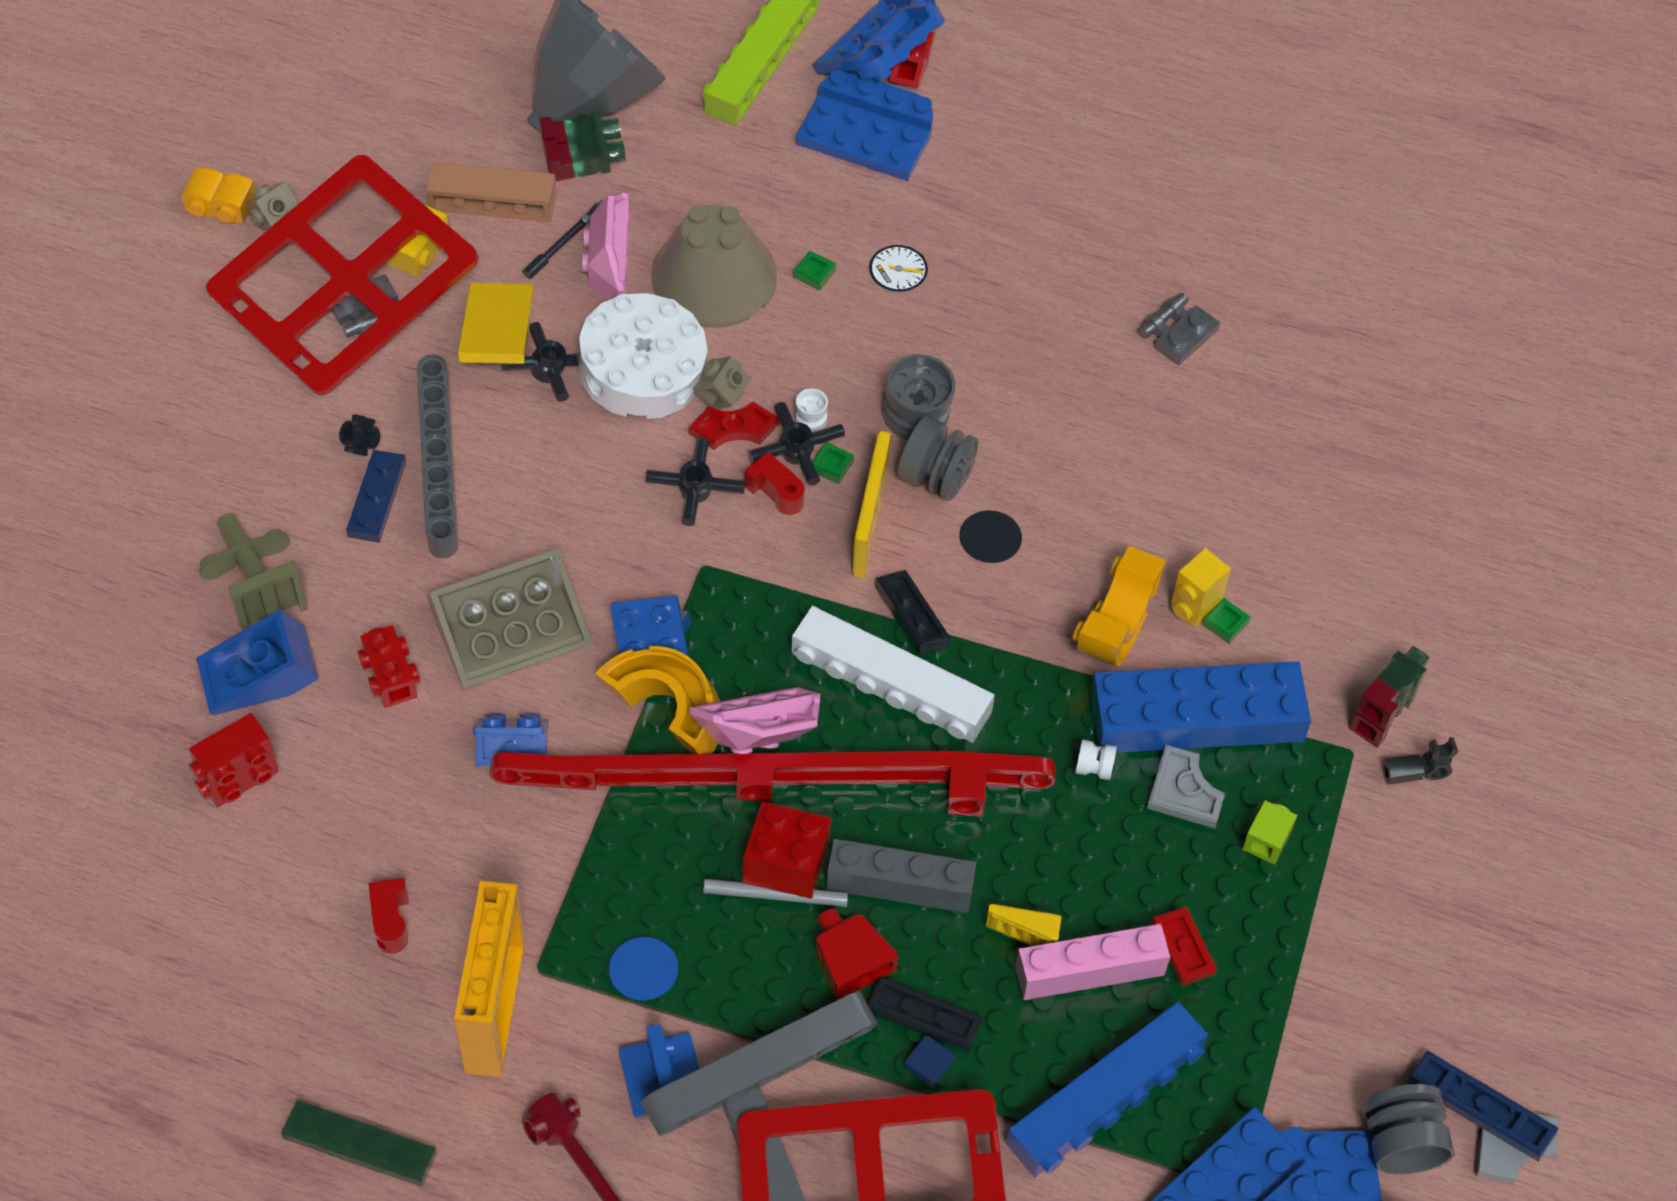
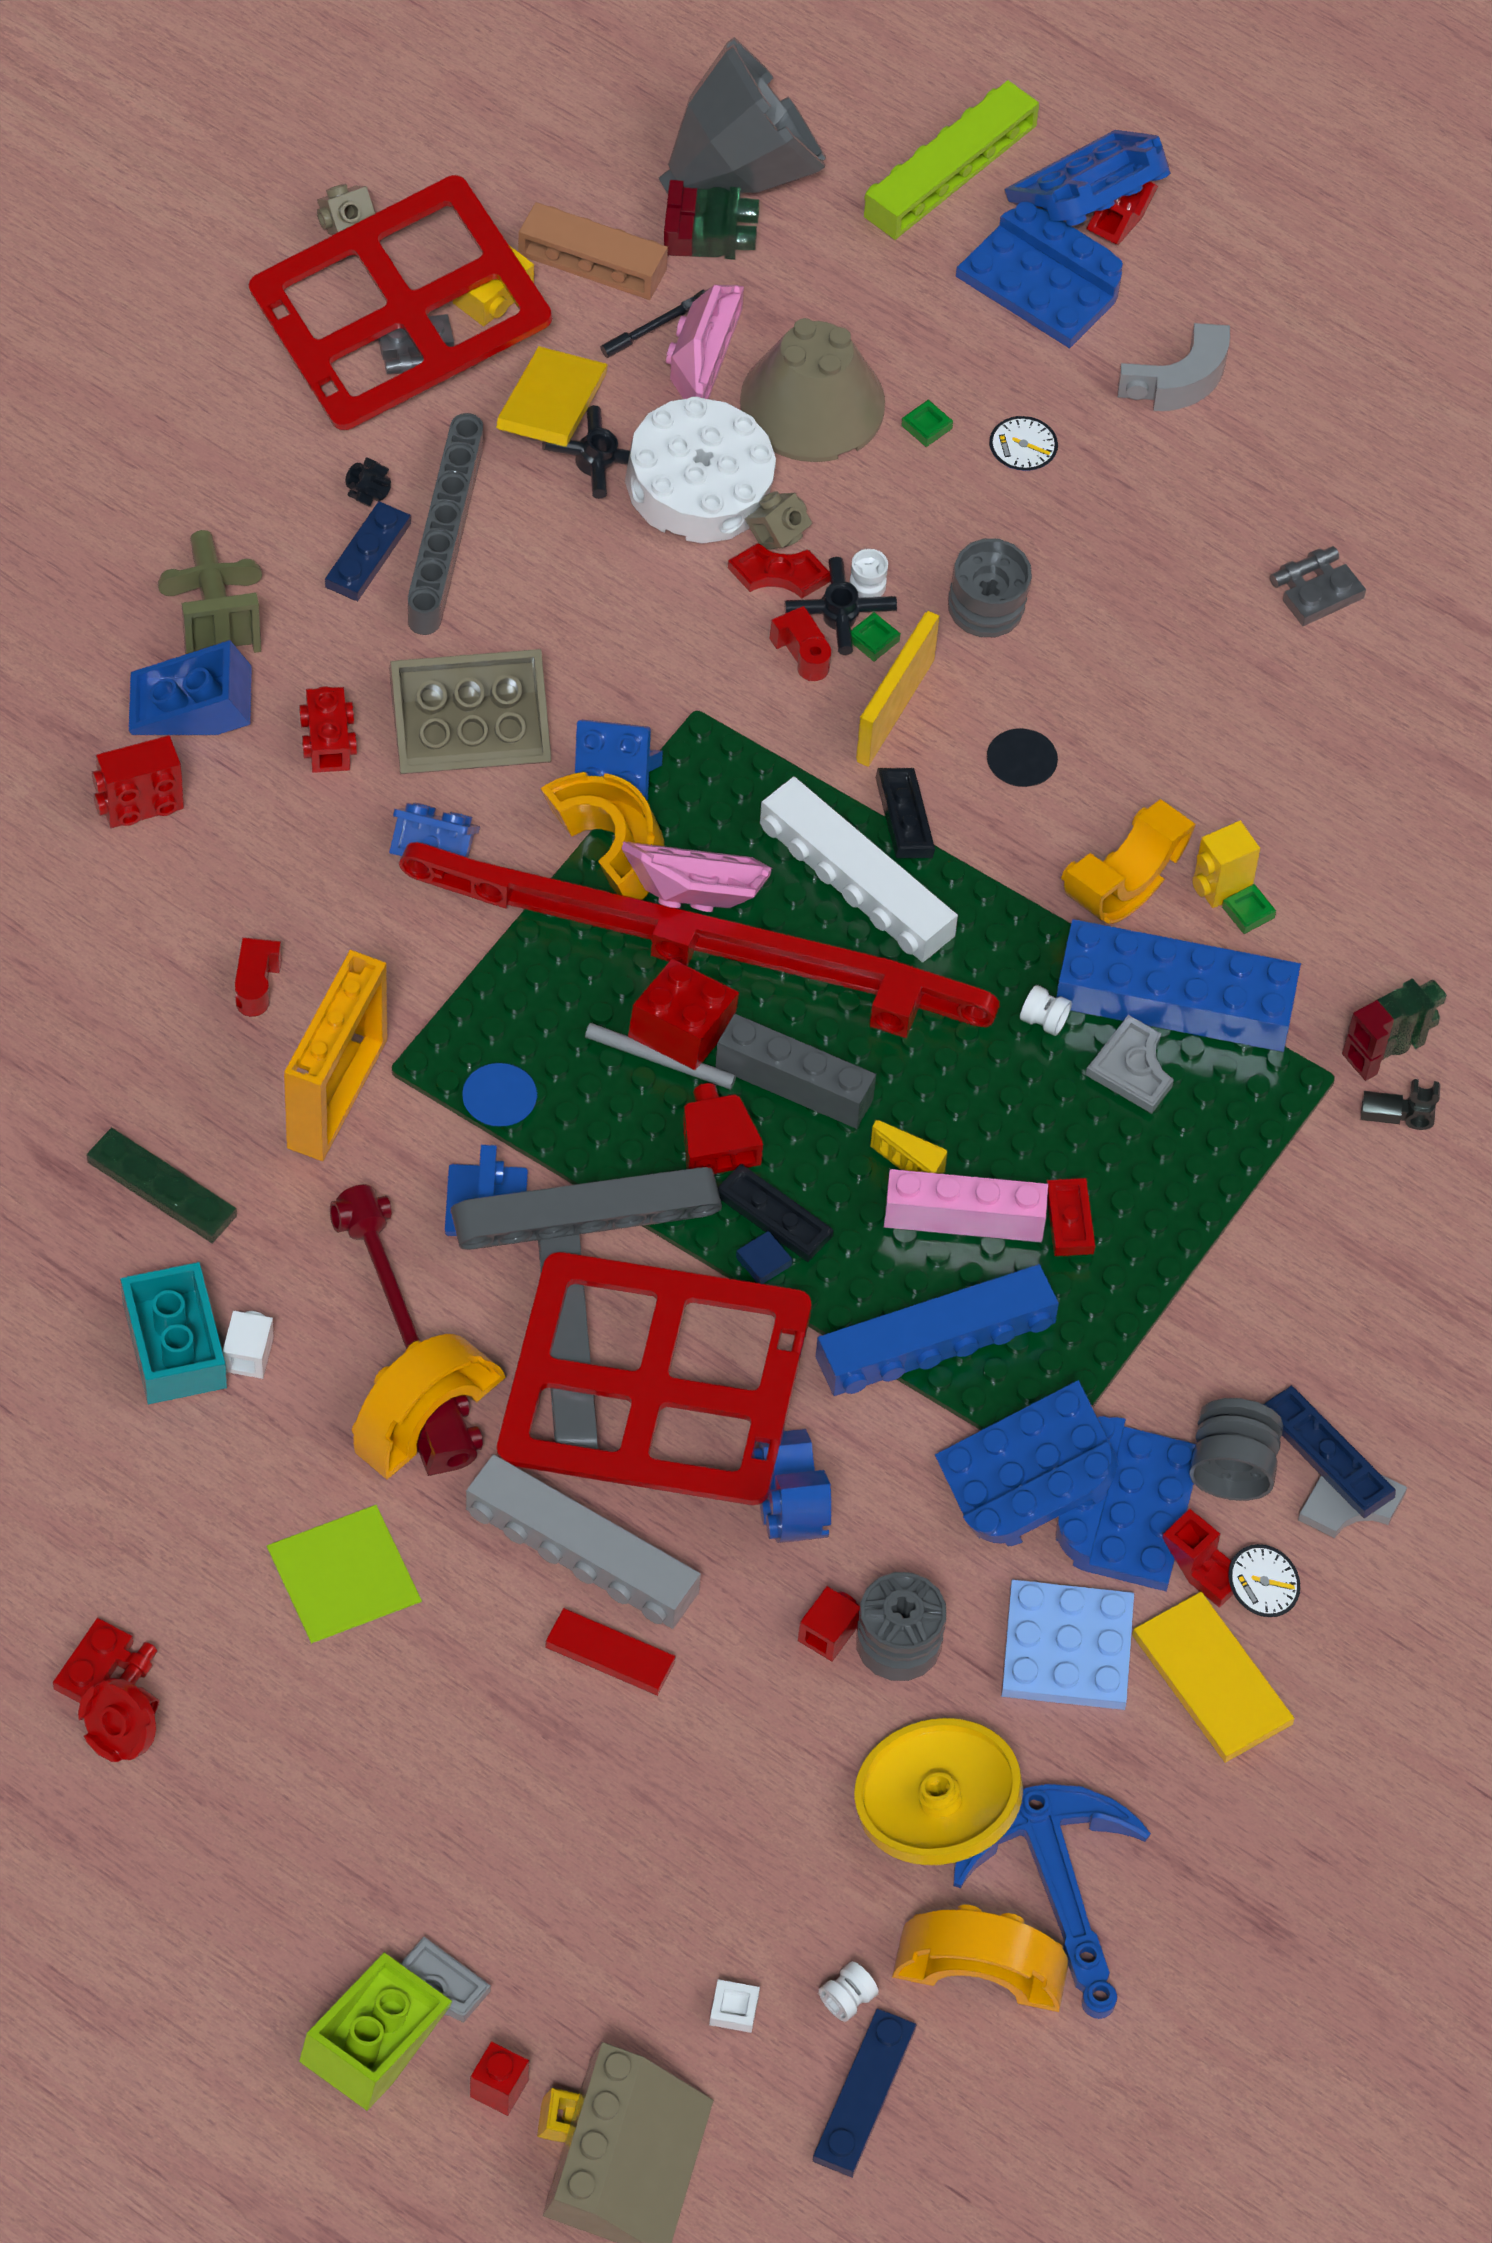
camera: 15 degrees right, 0 degrees up
light orange brick [181,167,255,223] -> none
black bar [646,438,745,526] -> none
dark grey wheel [898,416,979,501] -> none
lime brick [1243,800,1297,865] -> none
none -> light grey arch [1118,323,1230,411]

